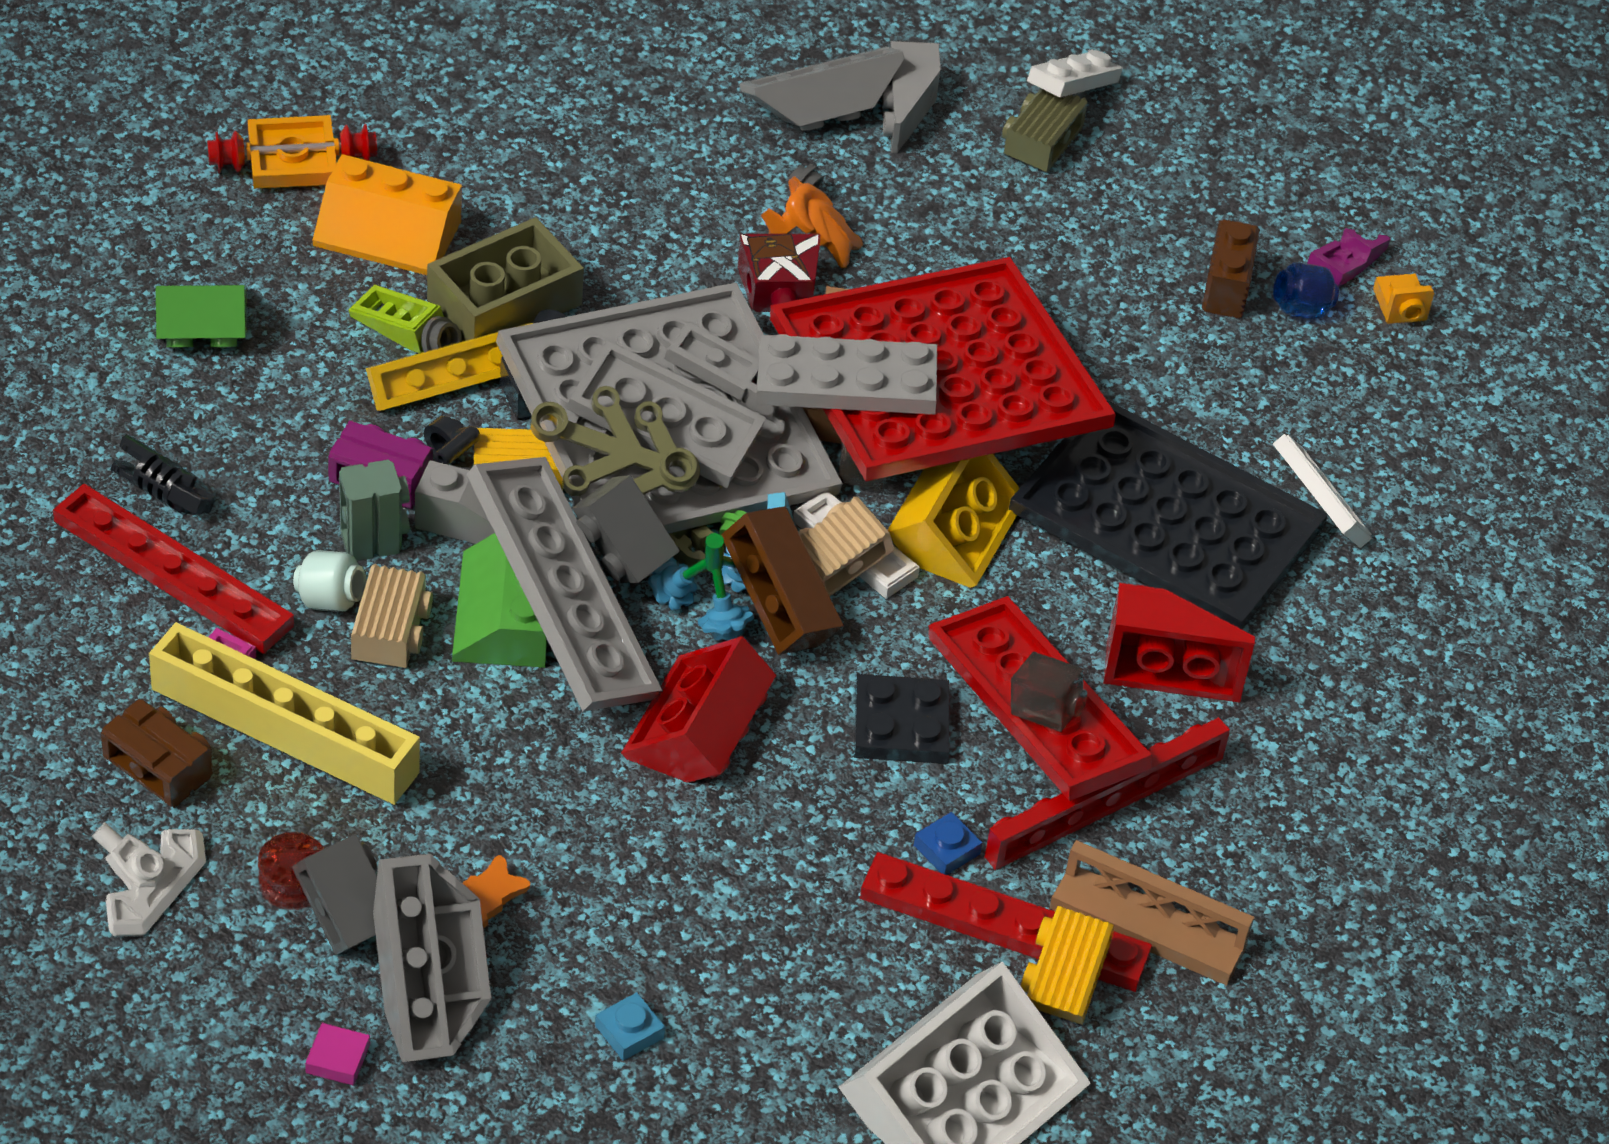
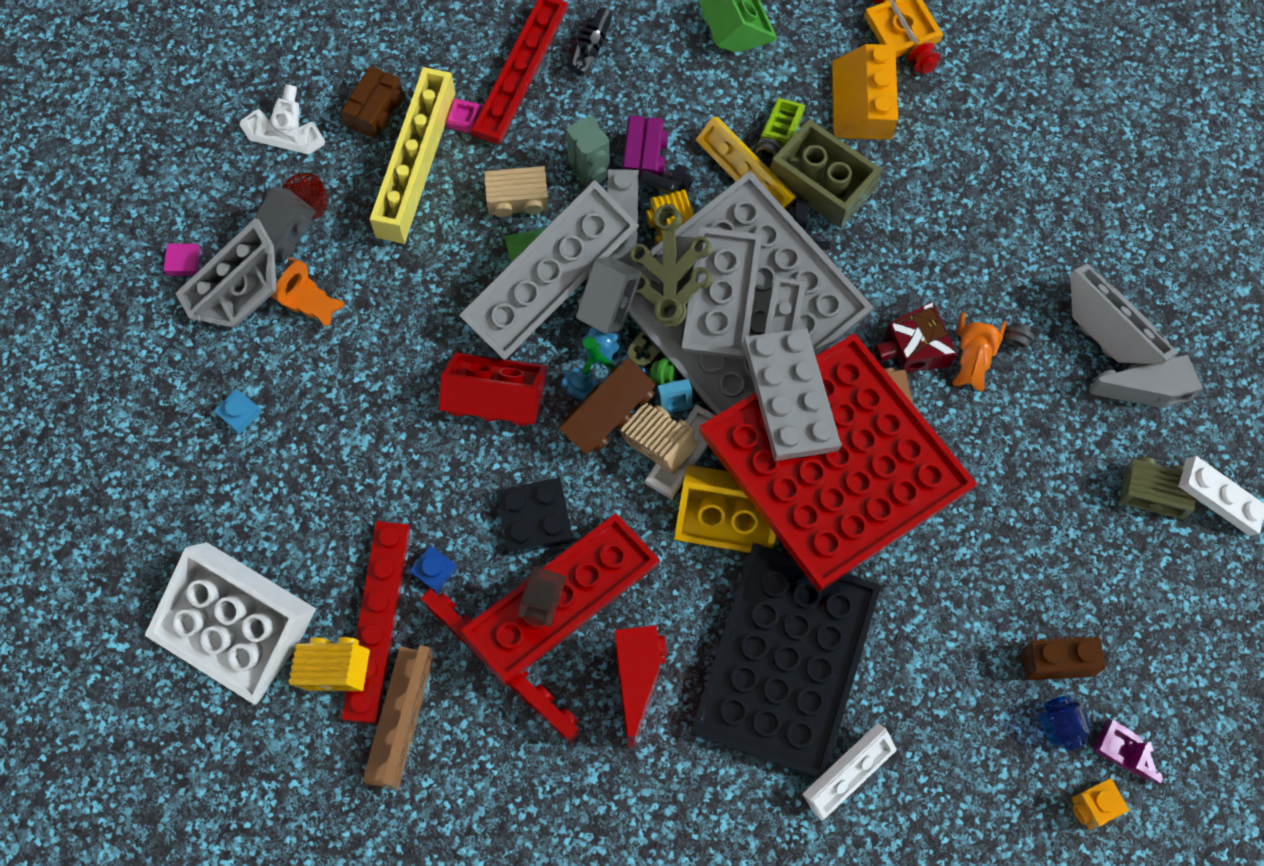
camera: 80 degrees right, 20 degrees up
light aqua head [293,550,366,612] -> none

